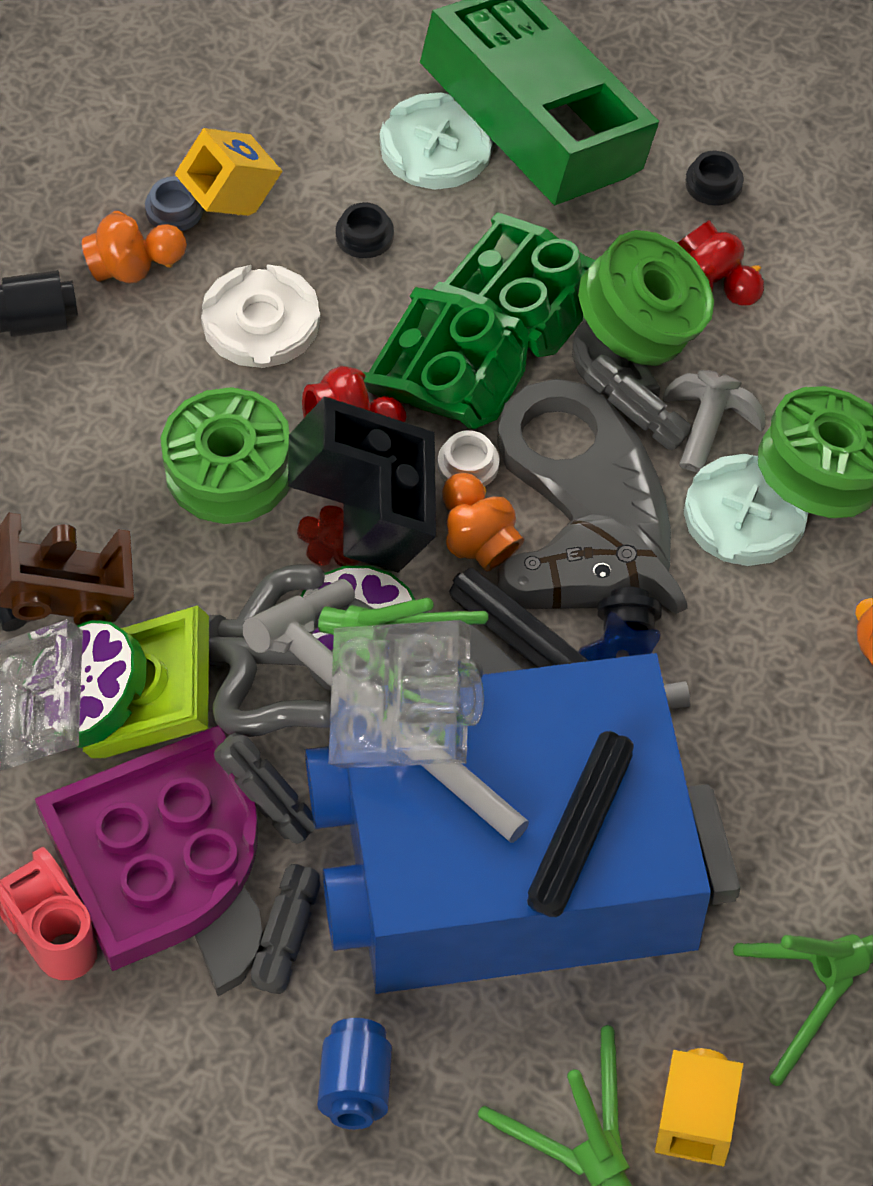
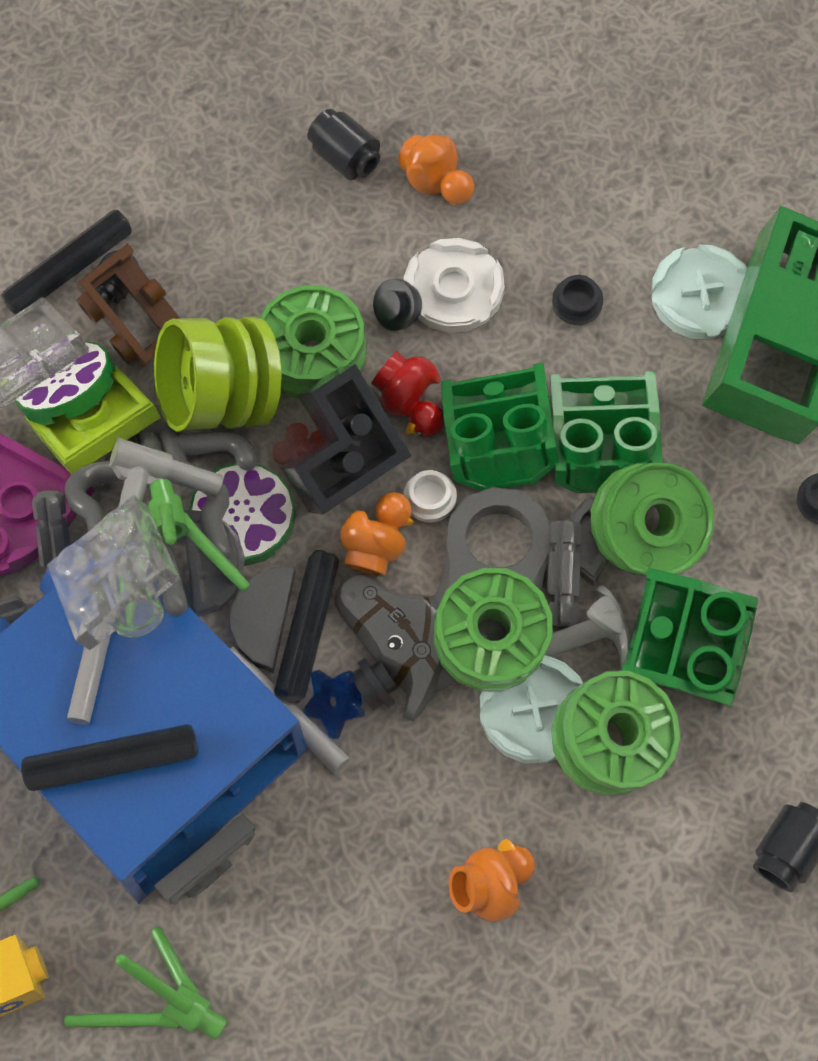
camera: 60 degrees right, 10 degrees up
sand blue plate [145,176,204,231] -> none
yellow brick [175,128,283,216] -> none
red animal [677,220,764,306] -> none
none -> lime wheel [154,316,282,432]
none -> black plate [373,279,422,331]
none -> bright green wheel [433,568,553,692]
none -> green slope [621,568,758,708]

